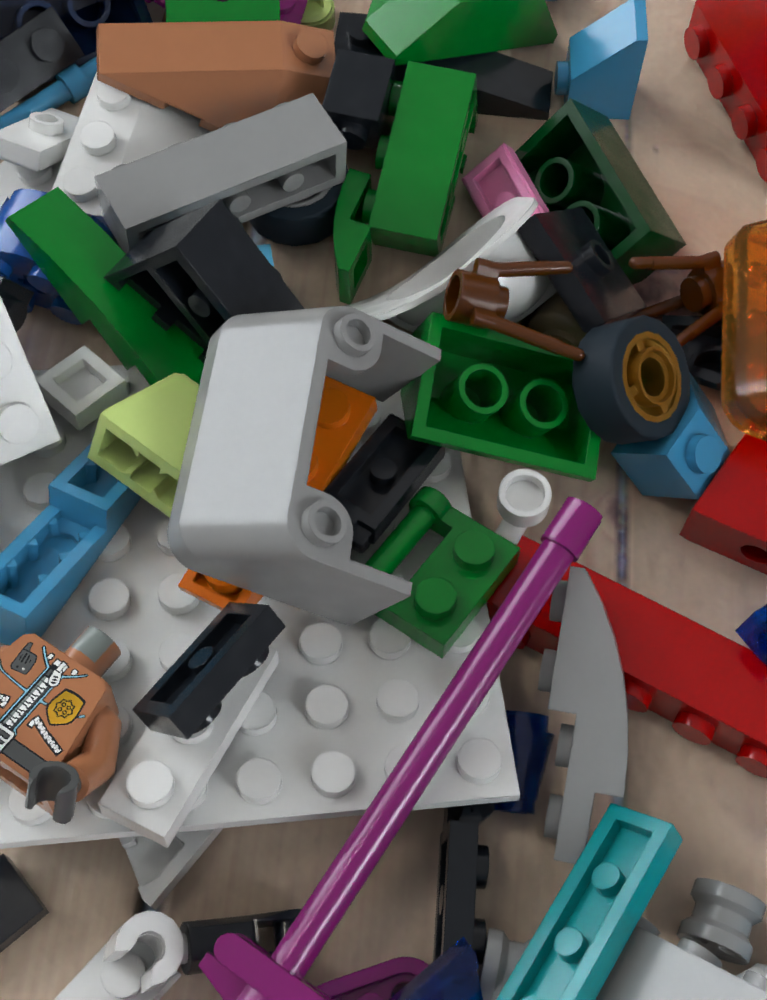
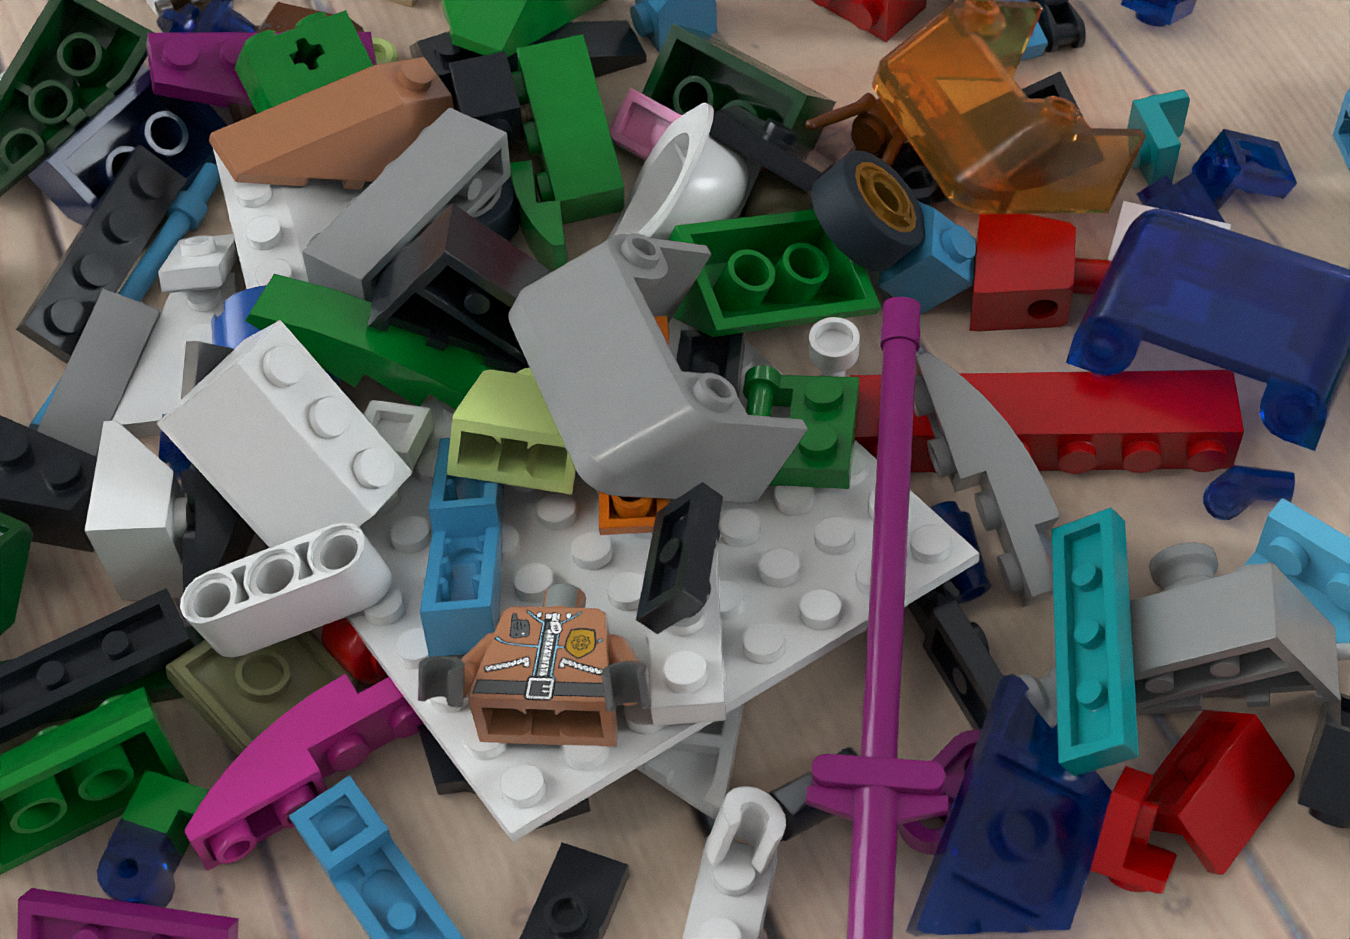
camera: 25 degrees left, 10 degrees down
reddish brown plant [443,258,585,362] -> none

